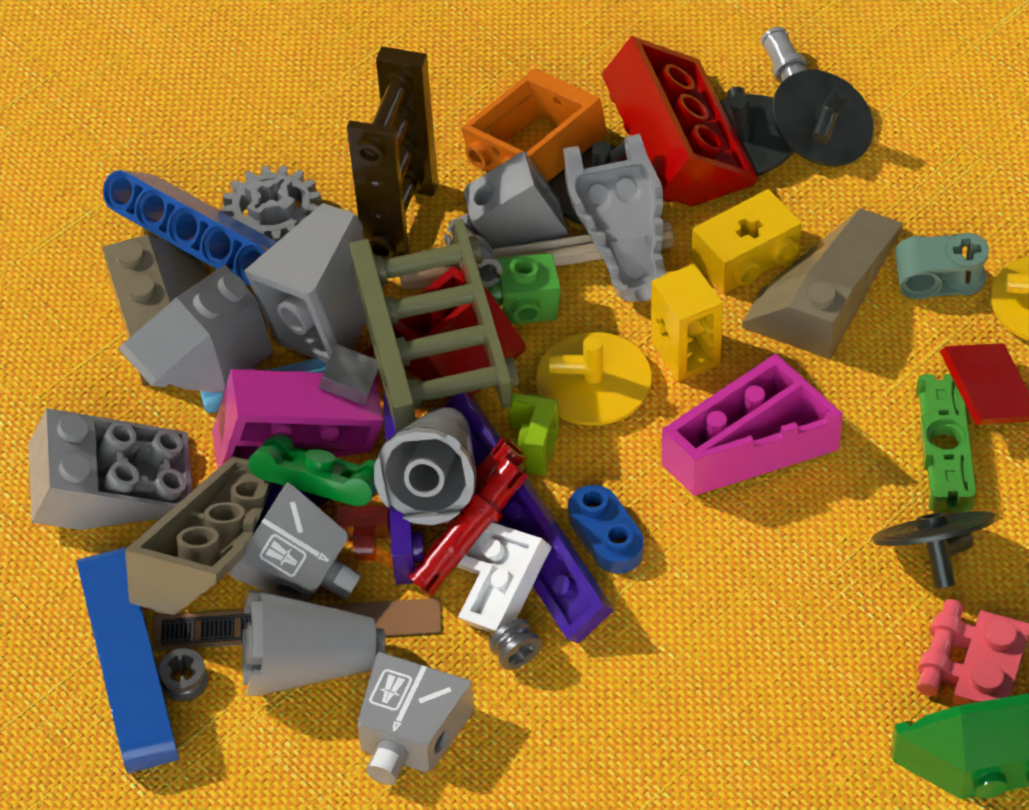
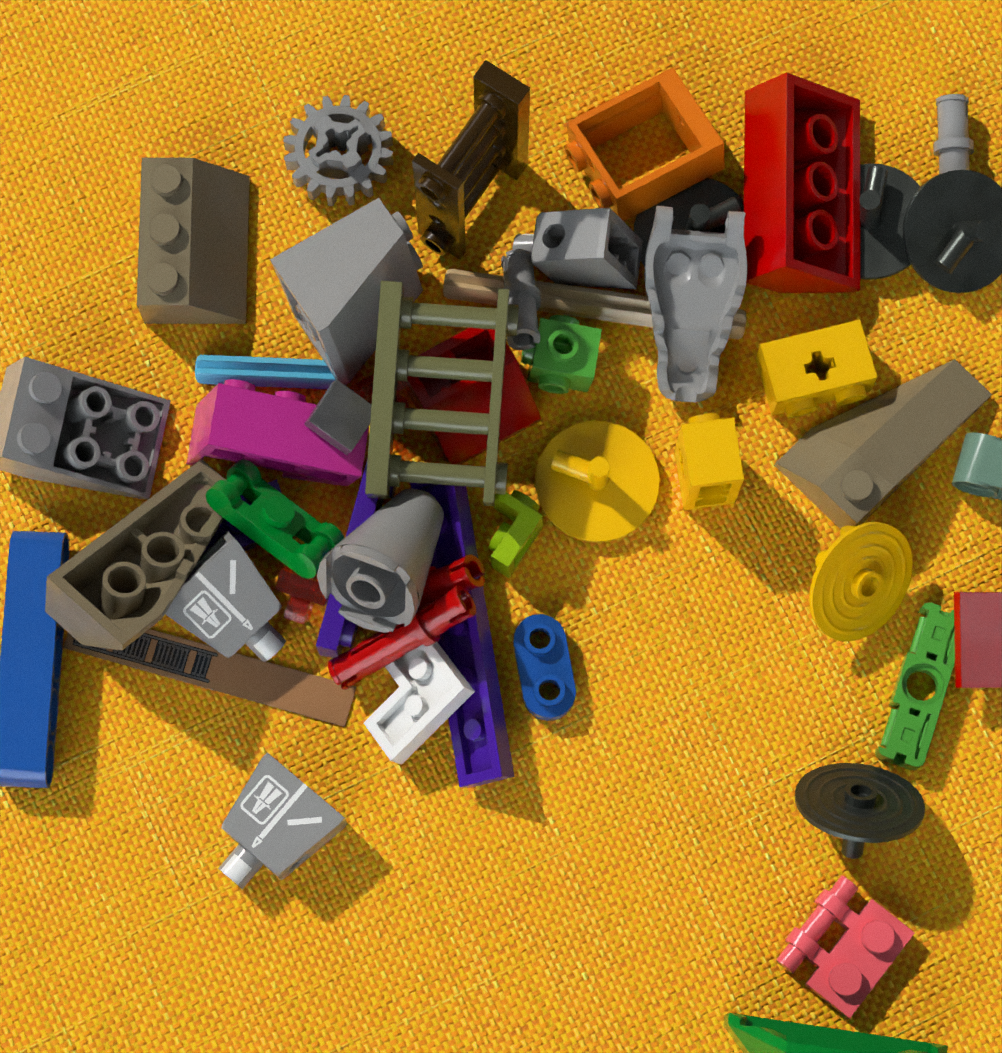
camera: 15 degrees right, 25 degrees up
blue beam [103,170,277,286] -> none
light grey wedge [118,265,273,393] -> none
flat silver bush [158,648,208,702] -> none
light grey cone [242,591,385,696] -> none
flat silver bush [489,619,542,670] -> none
dark pink wedge [662,354,843,496] -> none
none -> yellow shield [809,522,913,641]

